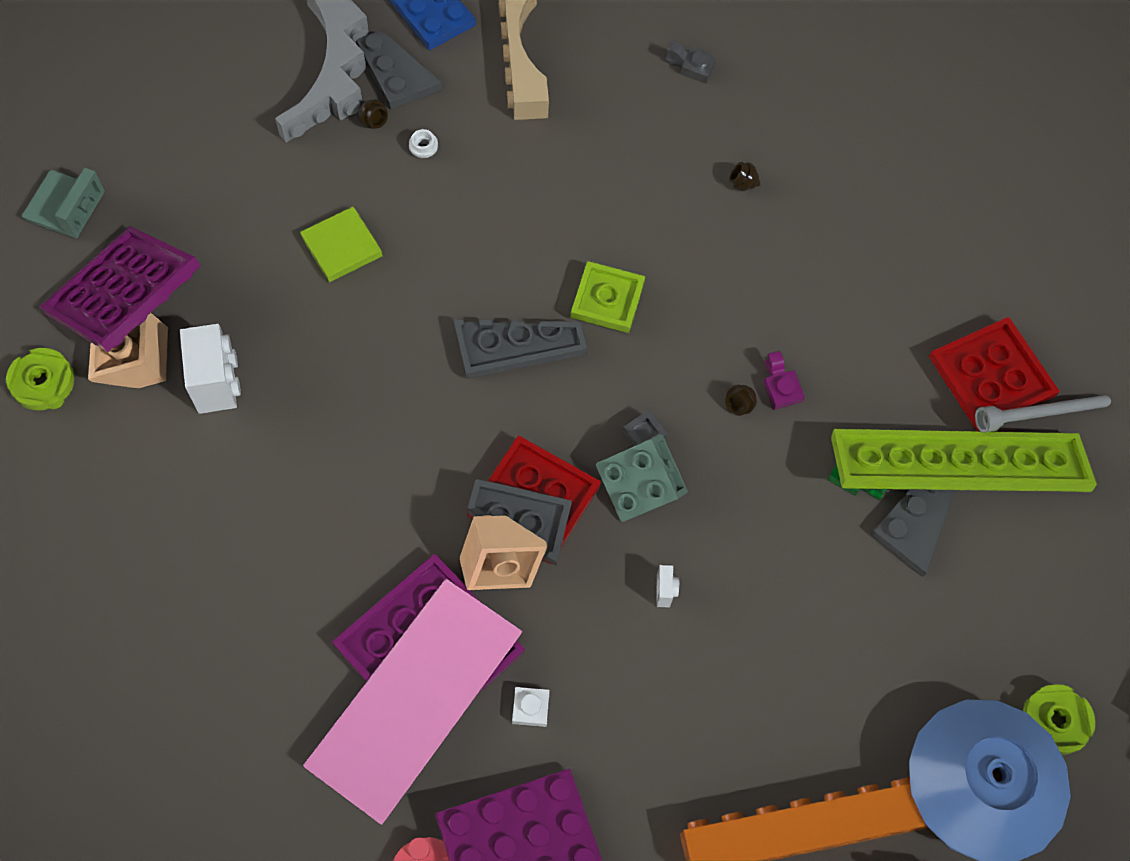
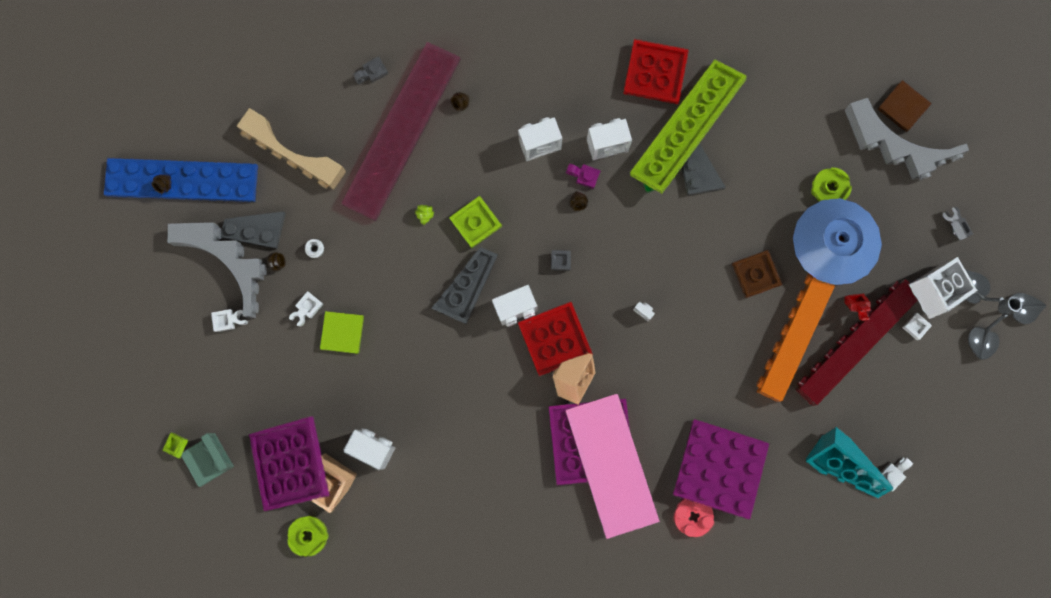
camera: 45 degrees left, 15 degrees up
dark grey wing [467,479,572,566] -> none
white plate [512,687,550,727] -> none
sand green bracket [596,434,688,522] -> none
light grey piece [975,395,1111,433] -> none
none -> lime tile [163,432,188,458]
none -> white plate [211,309,248,332]
none -> white plate [289,291,323,327]
none -> clear pink plate [341,42,461,221]
none -> lime plate [415,205,434,225]
none -> white brick [492,285,537,327]
none -> white brick [518,117,562,161]
none -> white brick [587,118,632,160]
none -> reddish brown tile [732,250,782,299]

